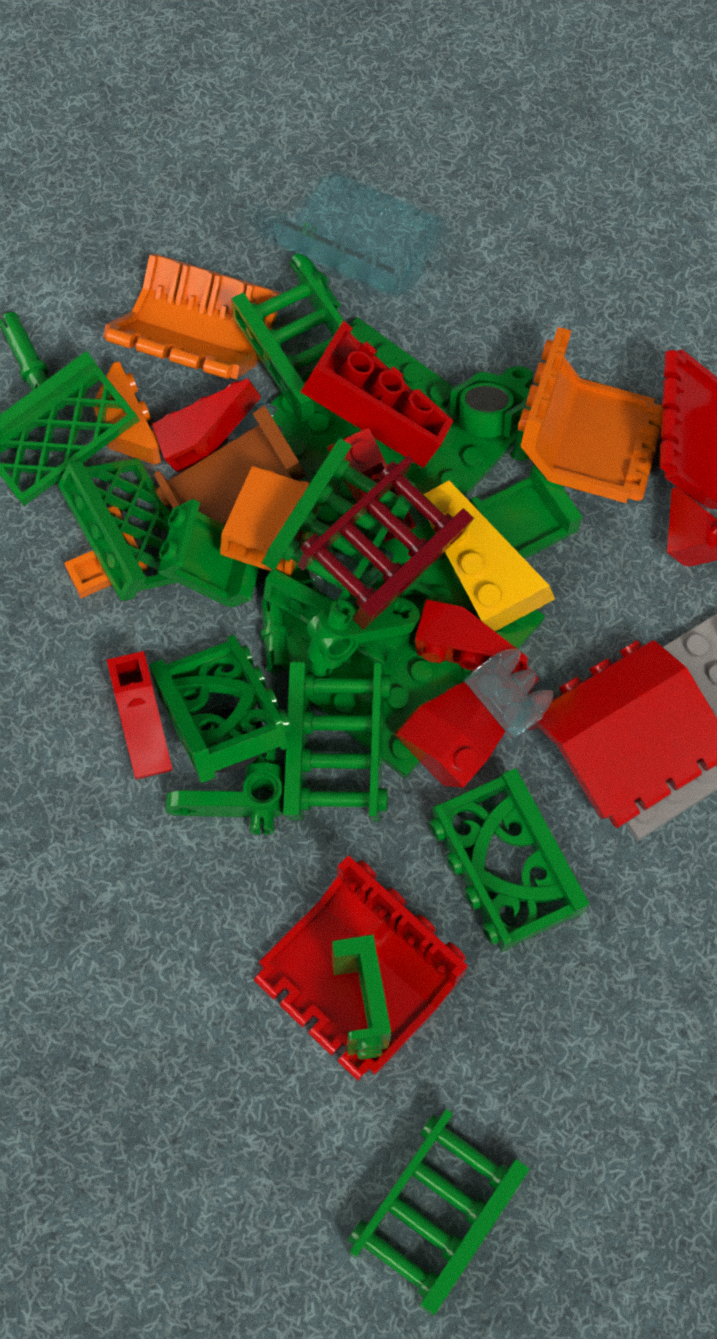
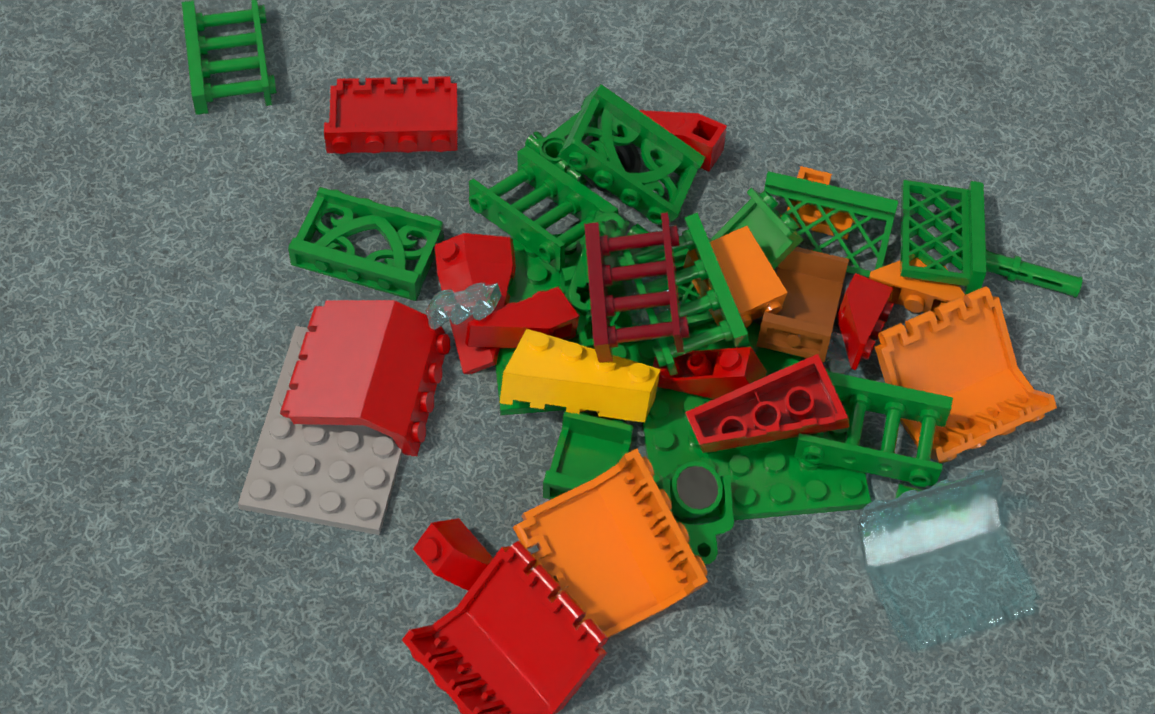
camera: 135 degrees right, 10 degrees down
green panel [331,934,391,1059] -> none

